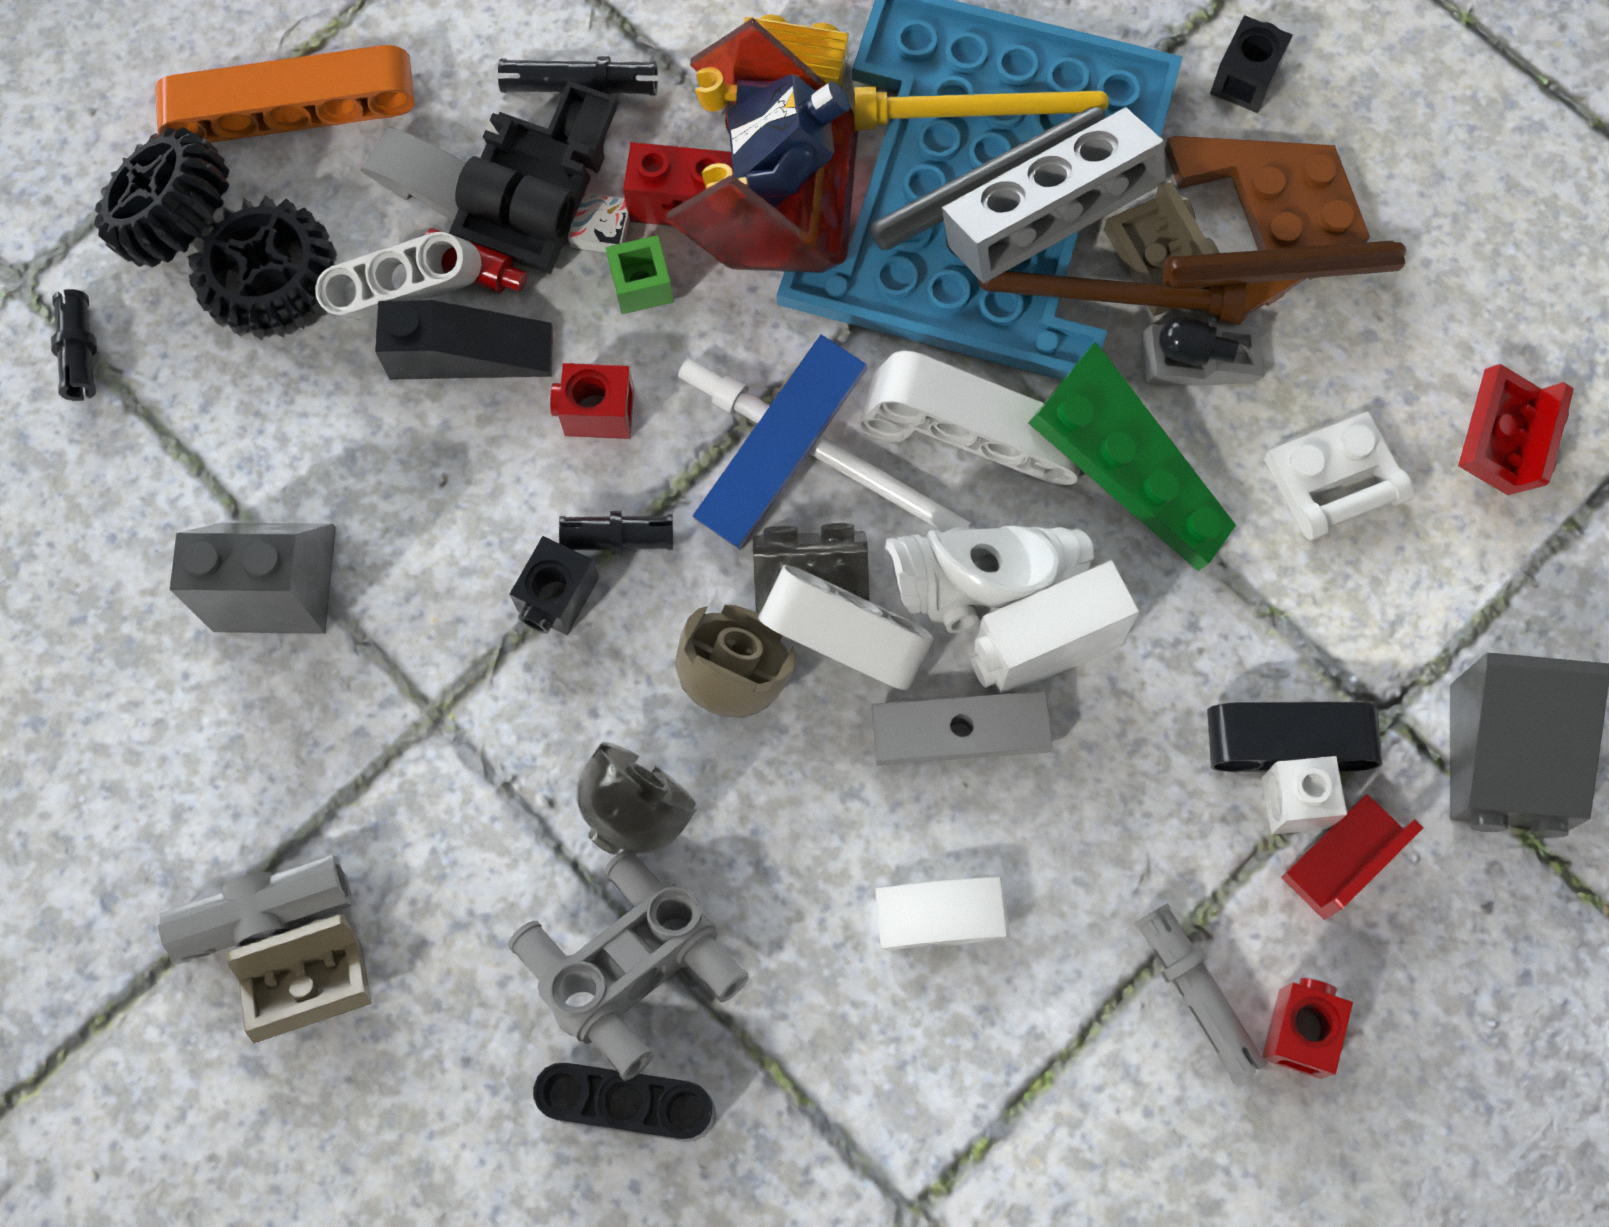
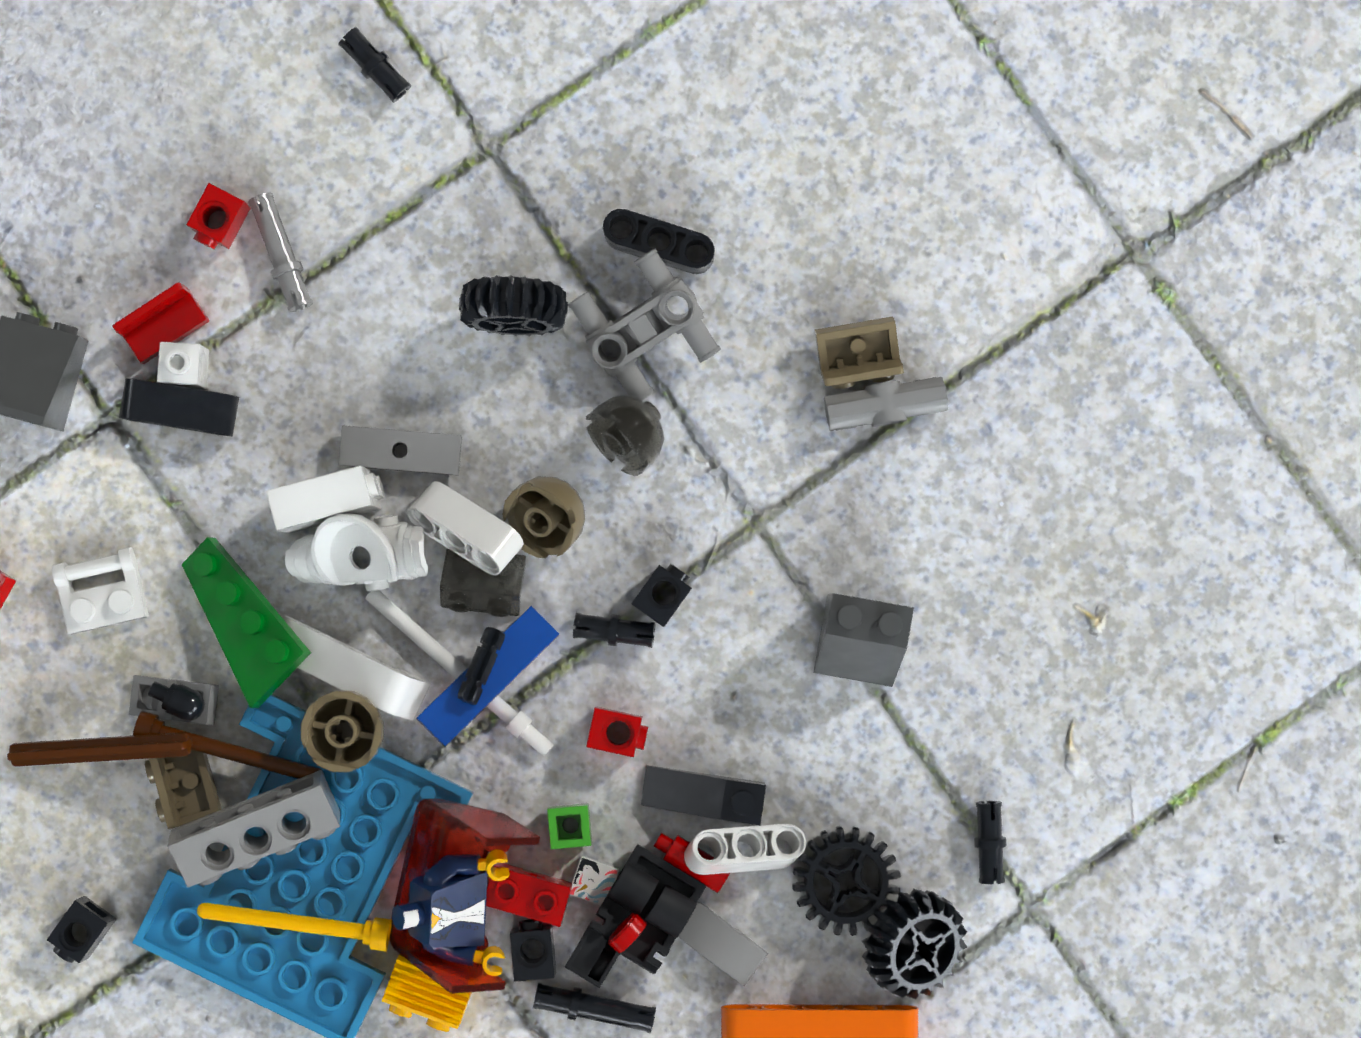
camera: 170 degrees left, 15 degrees up
dark grey axle [870,107,1105,250] -> none
white slope [875,877,1010,951] -> none
dark orange wing [1165,136,1370,322] -> none
none -> dark tan cylinder [301,691,384,772]
none -> black axle [458,627,505,705]
none -> black gear [459,275,568,336]
none -> black brick [510,919,557,982]
none -> red tile [608,913,647,954]

